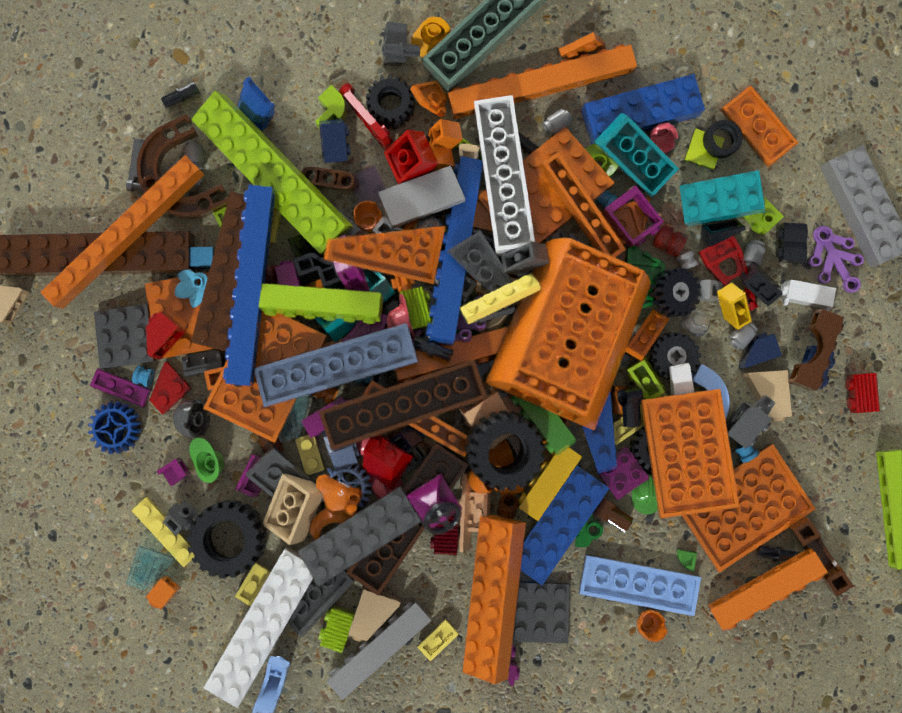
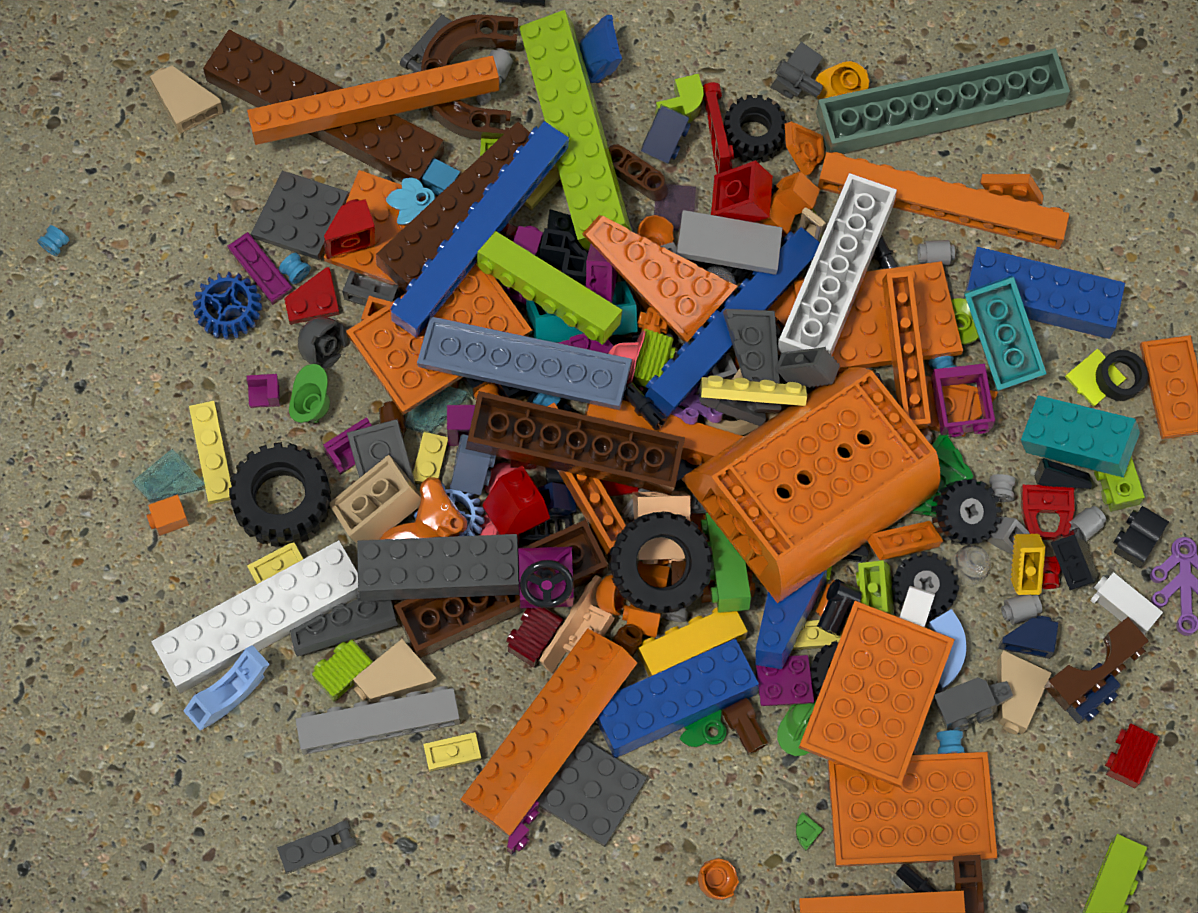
camera: 30 degrees right, 15 degrees down
dark grey brick [163,500,198,536] -> none
light blue plate [579,554,701,616] -> none
coral hair [649,123,678,153] -> none
clear red wheel [652,223,688,258] -> none

